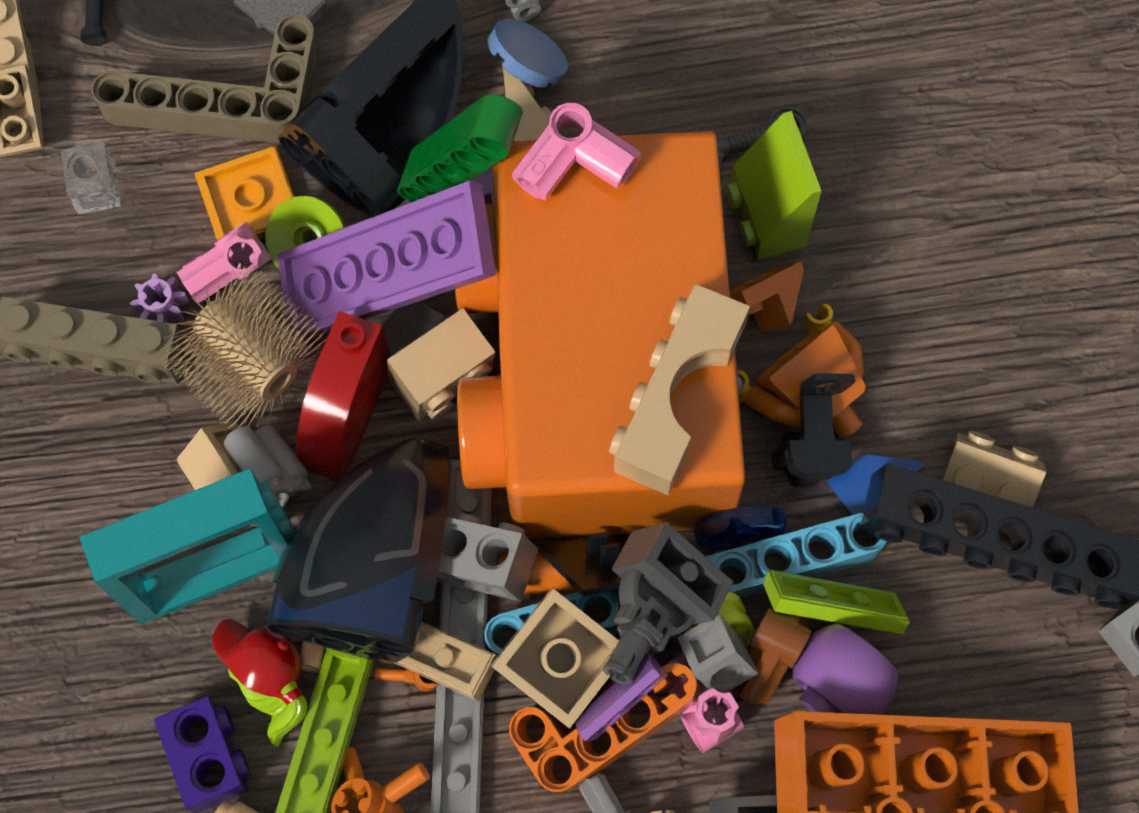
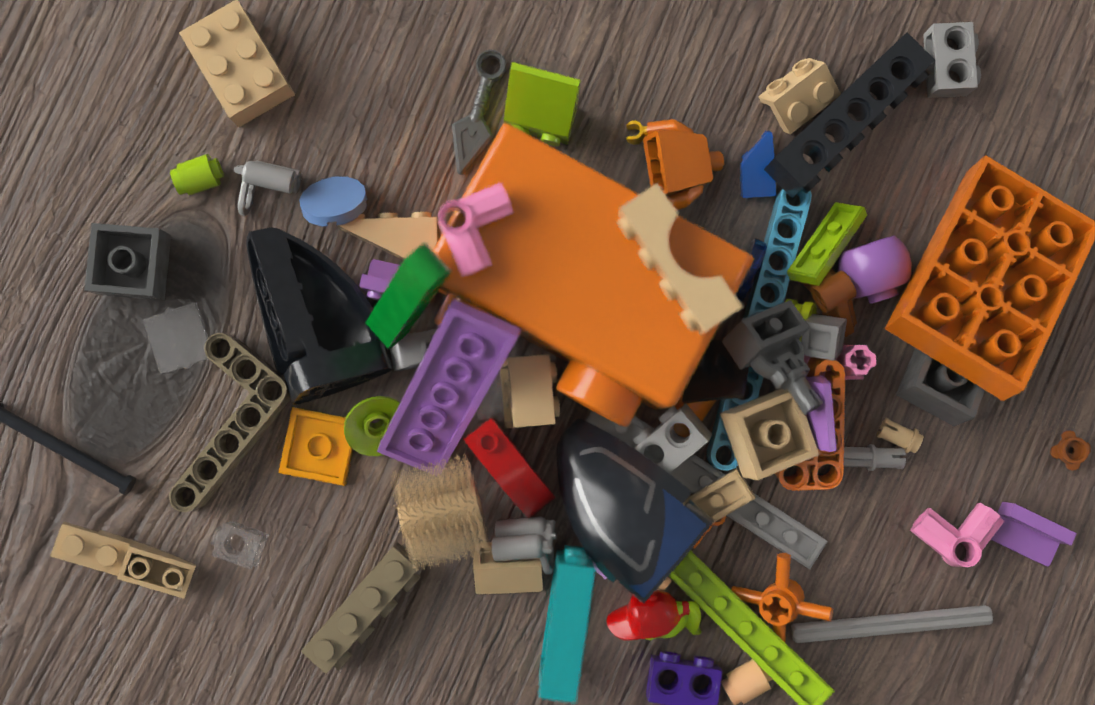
camera: 65 degrees left, 15 degrees up
lavender gear [130,273,189,323] -> none
bright pink piece [176,221,272,303] -> none
orange slope [730,261,804,332] -> none
black piece [771,373,855,487] -> none

